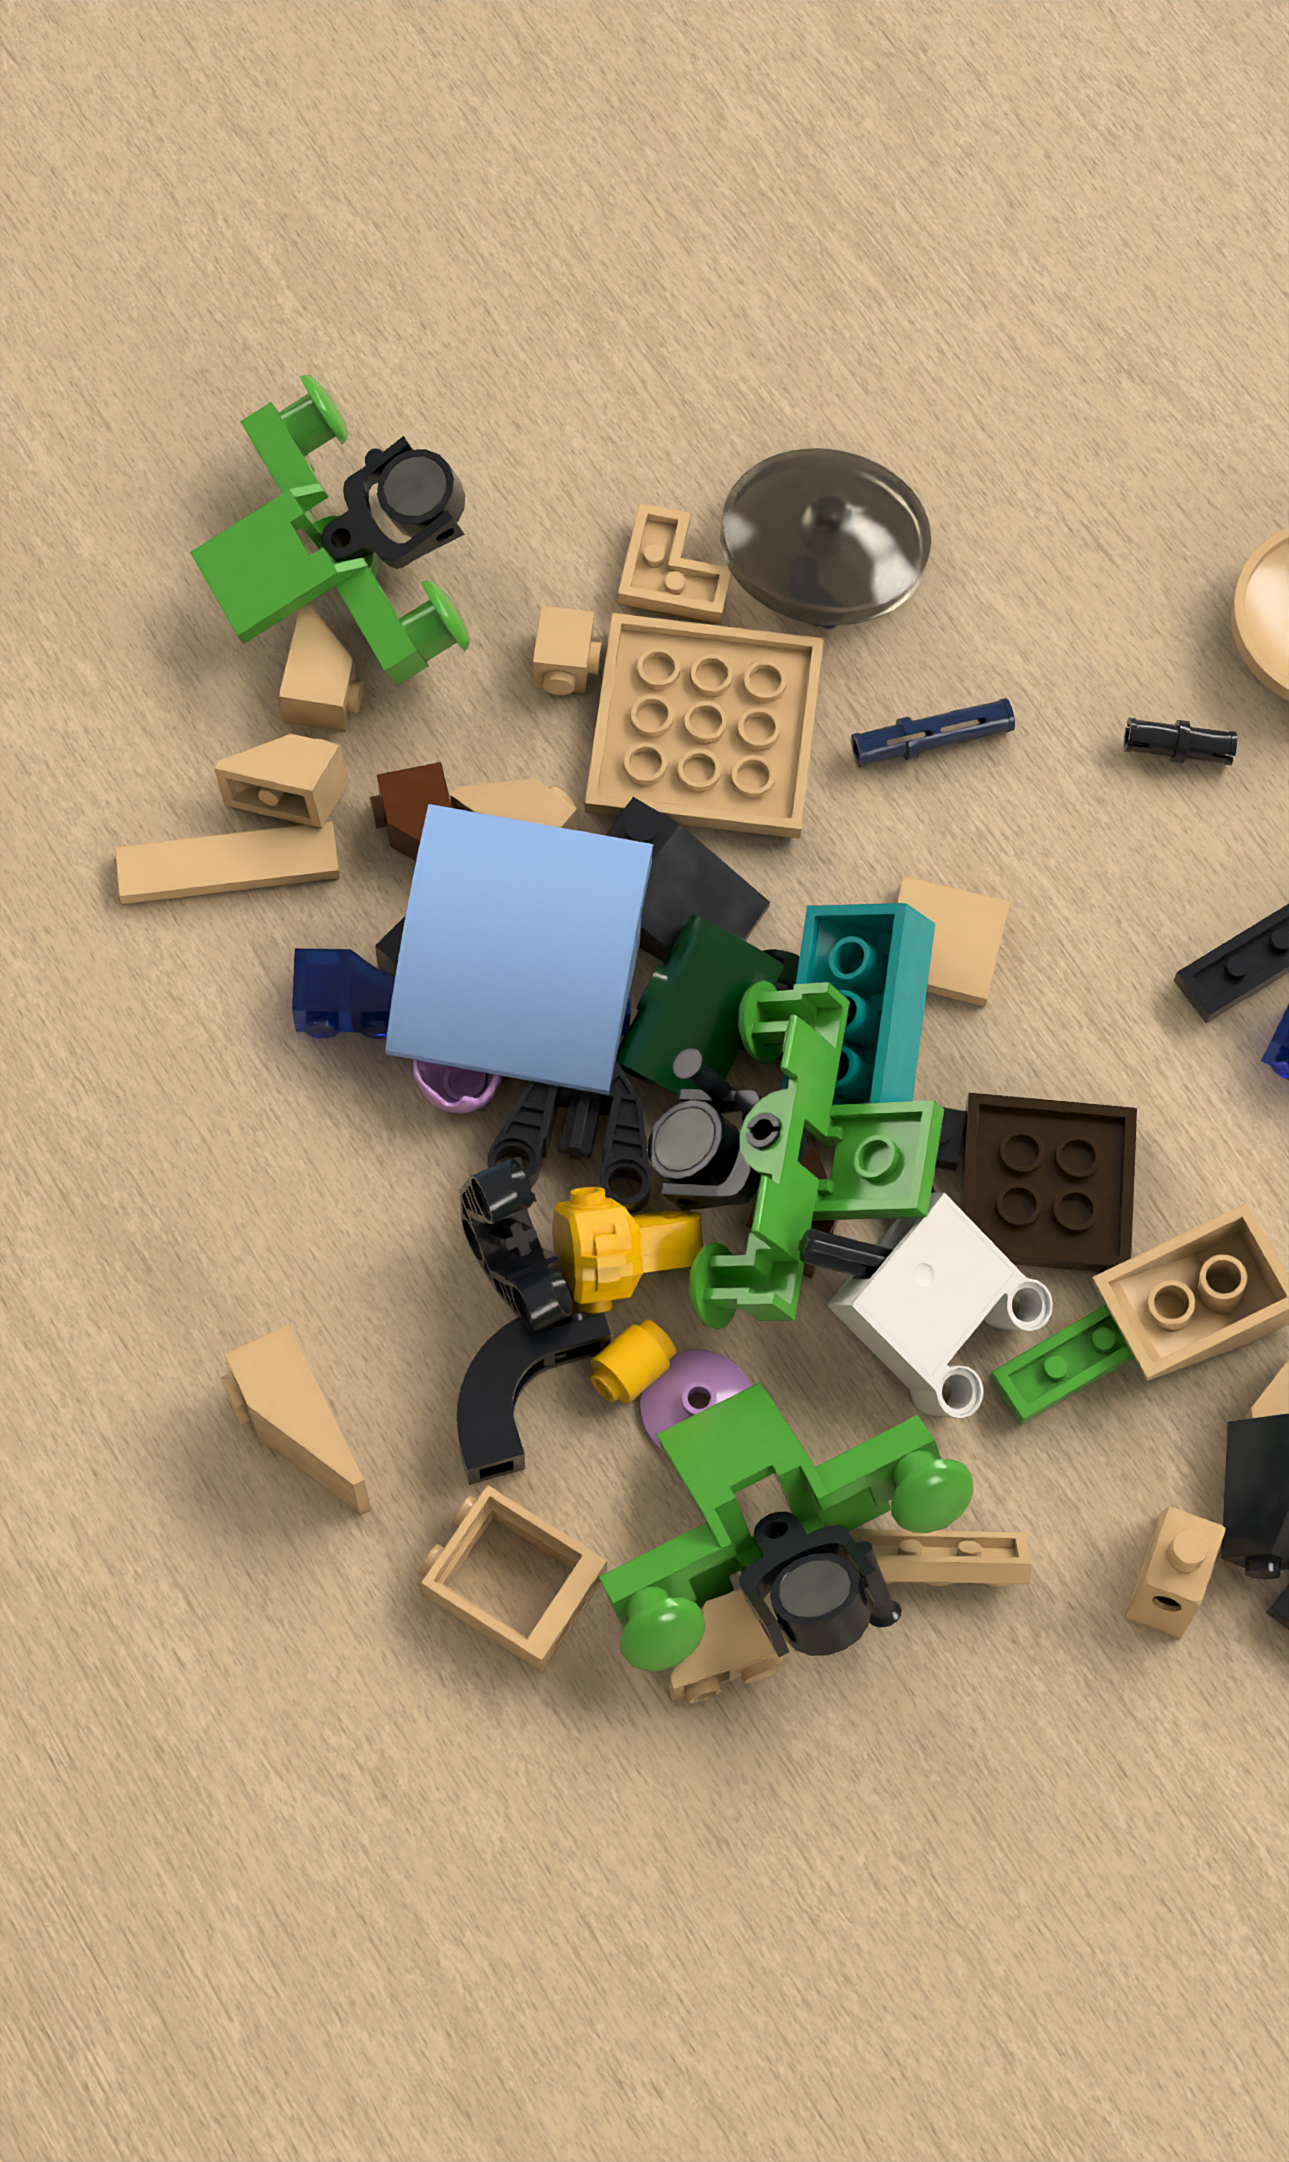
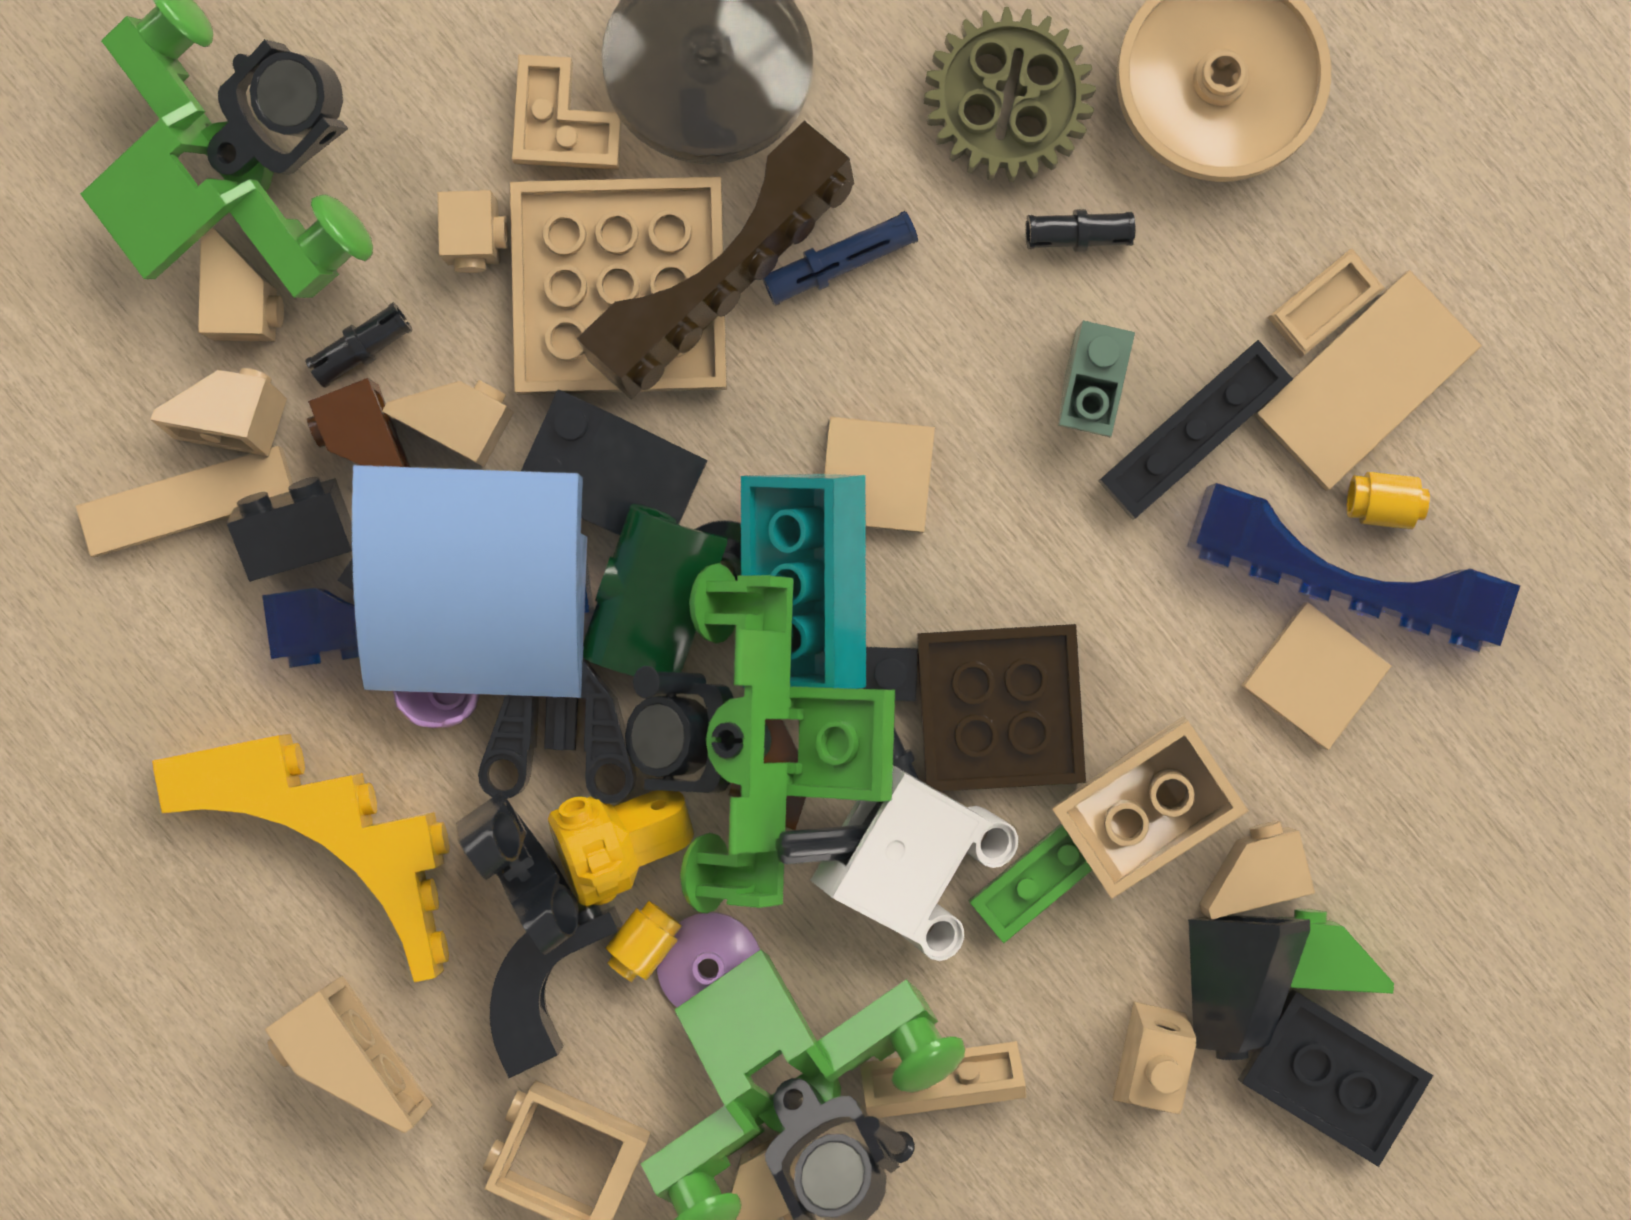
camera: 10 degrees left, 20 degrees up
none -> yellow arch [152,734,450,982]
none -> black brick [226,477,352,582]
none -> black pin [305,302,413,388]
none -> dark brown arch [577,120,855,400]
none -> olive gear [923,7,1096,182]
none -> sand green slope [1058,320,1135,437]

